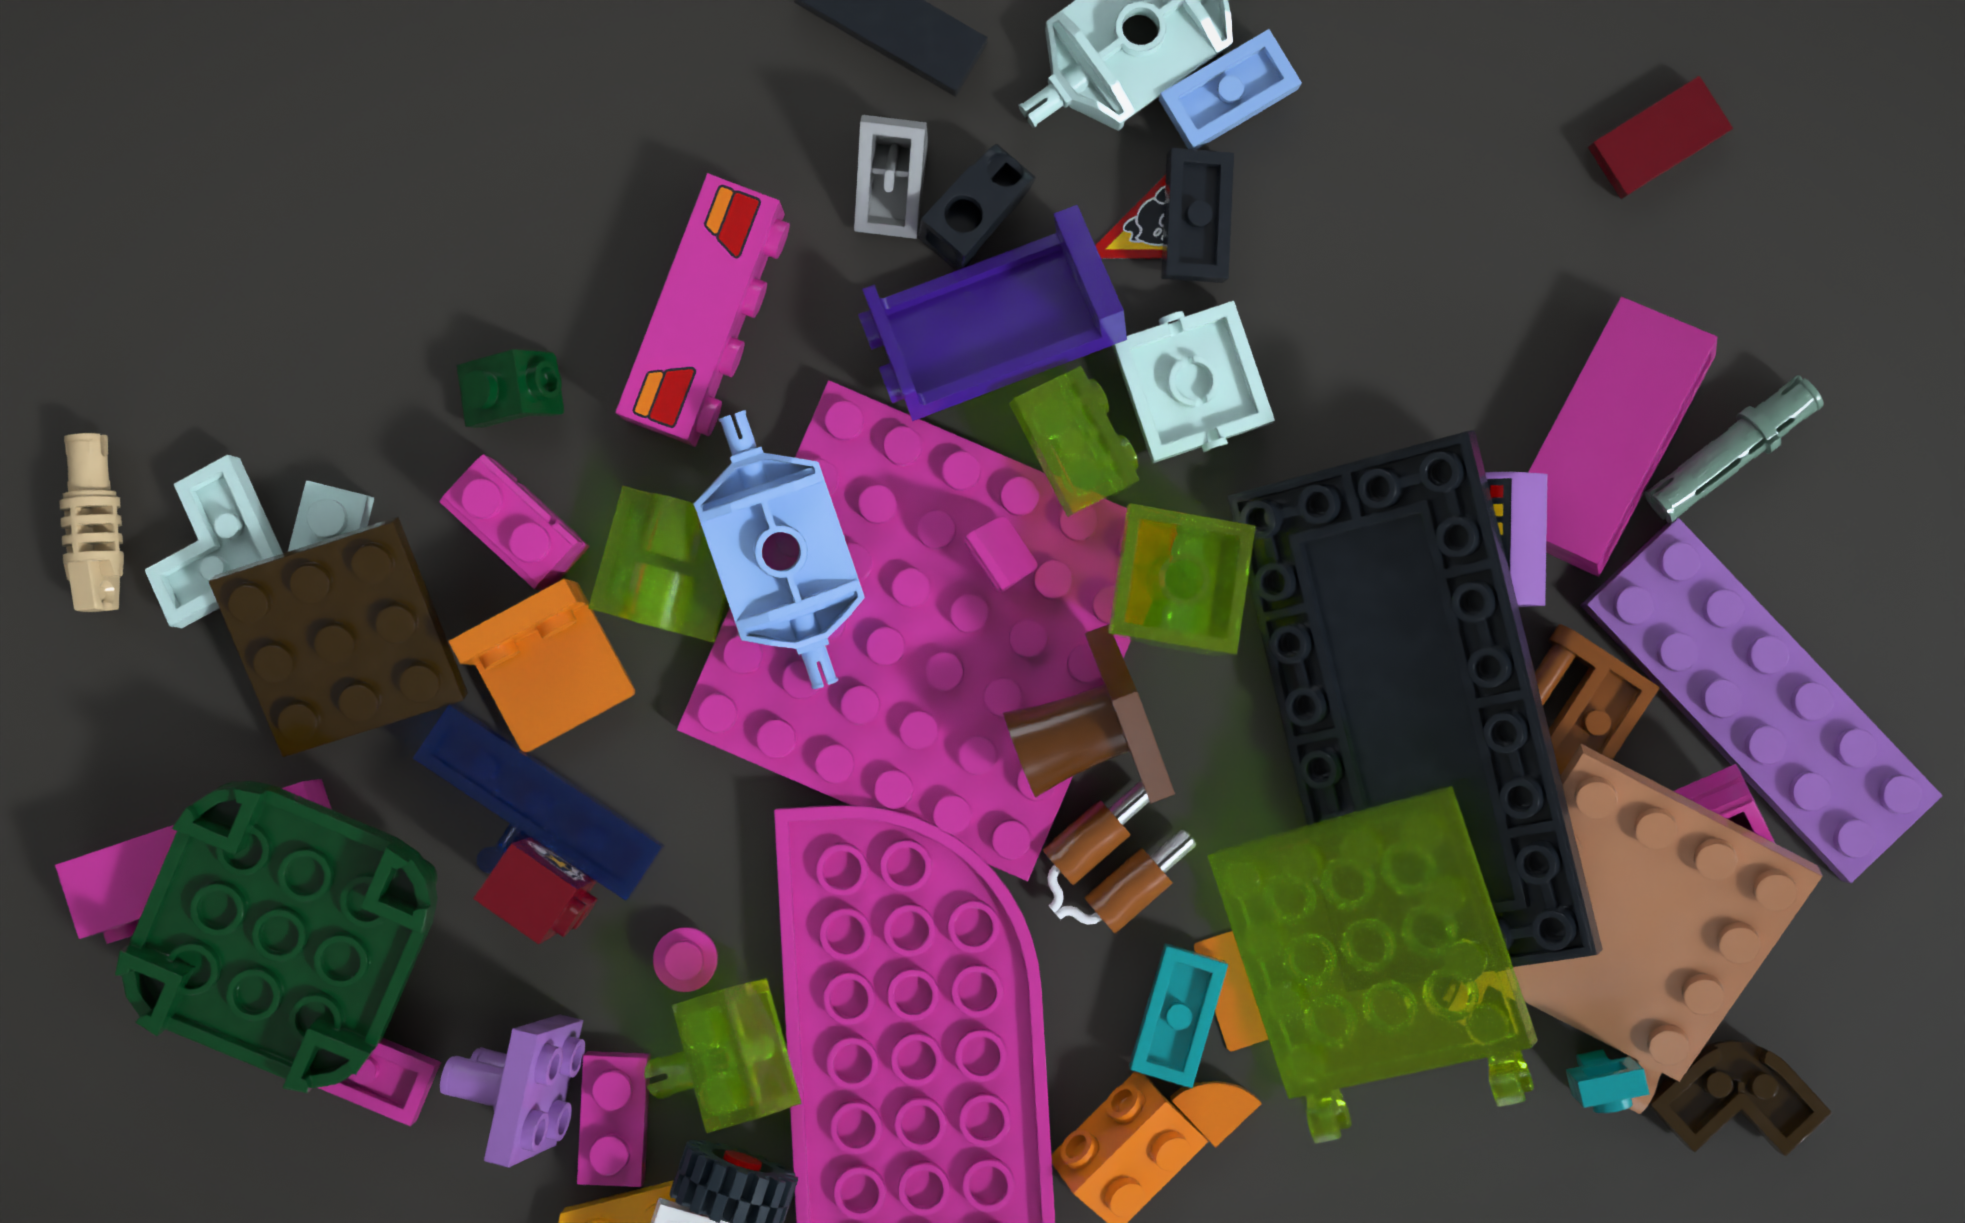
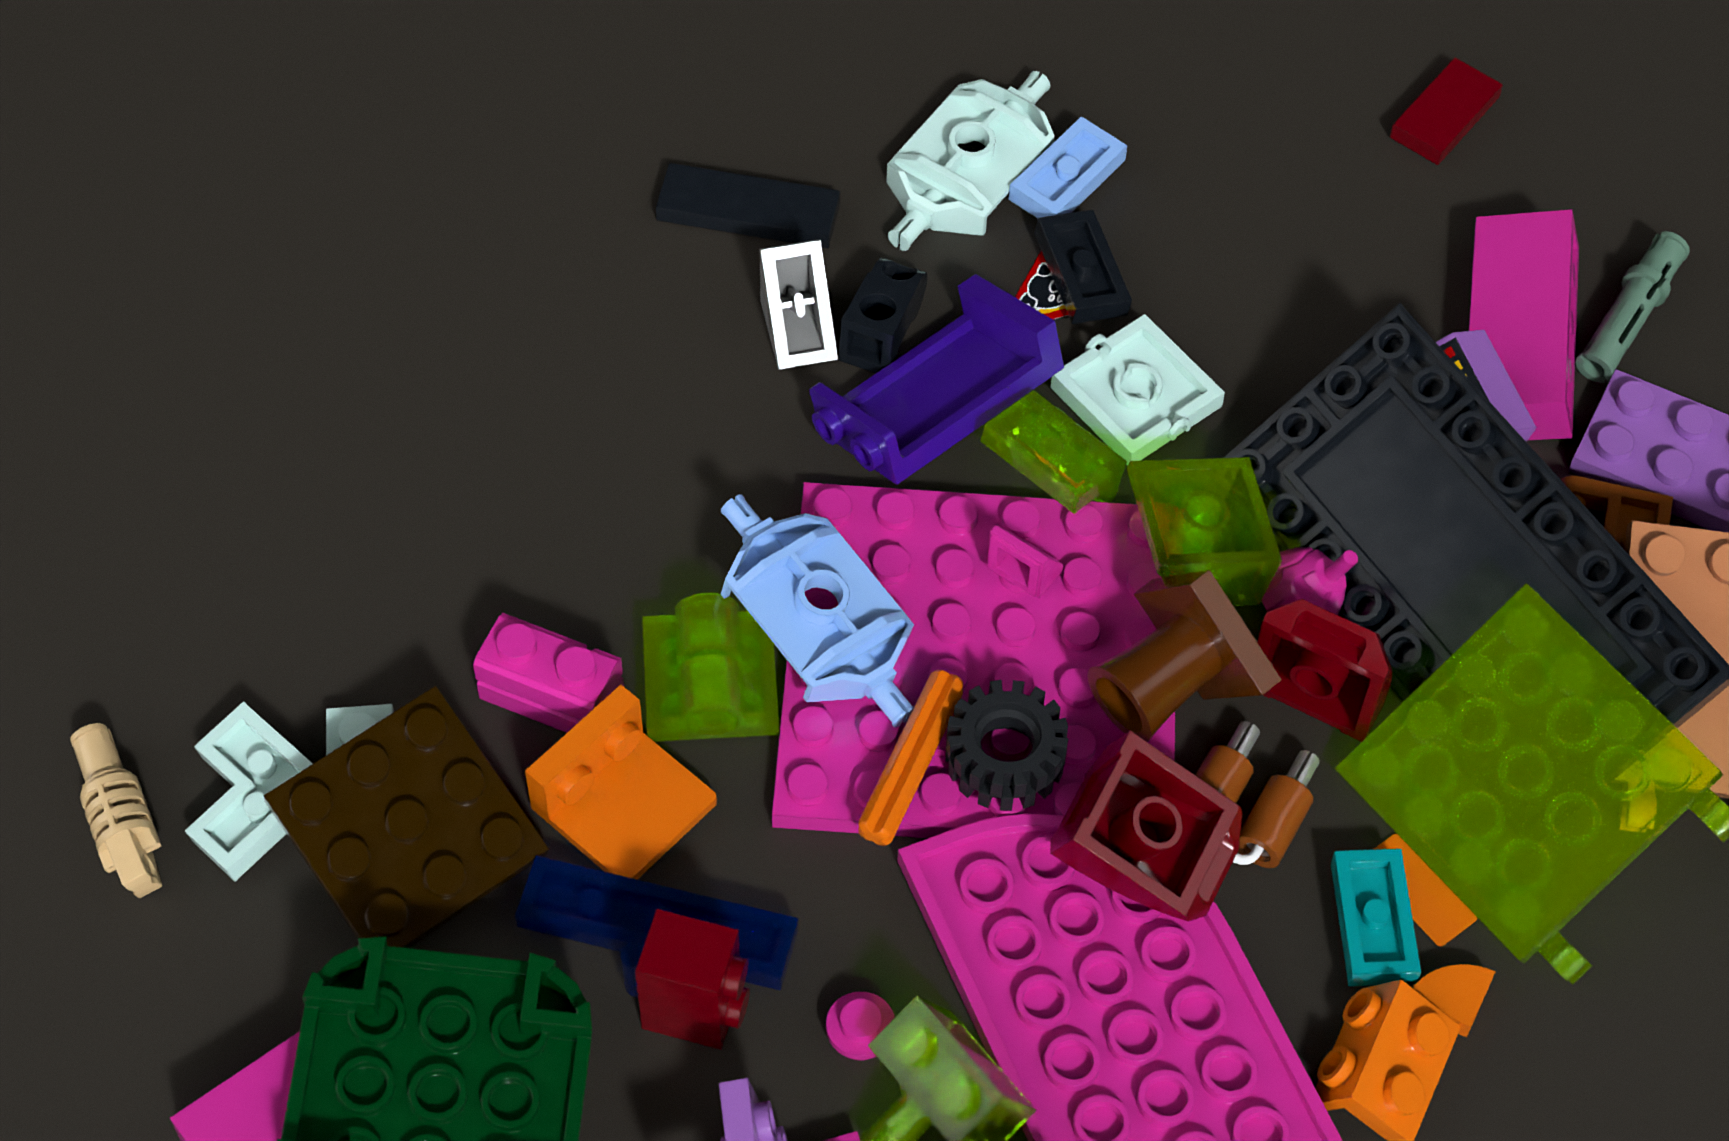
camera: 15 degrees left, 30 degrees down
dark green bracket [456,349,564,428] -> none
dark pink brick [615,173,790,447] -> none
none -> orange axle [858,669,964,846]
none -> black tyre [946,680,1069,811]
none -> dark red slope [1050,731,1242,922]
none -> dark red slope [1257,599,1392,743]
none -> dark pink piece [1260,547,1358,615]

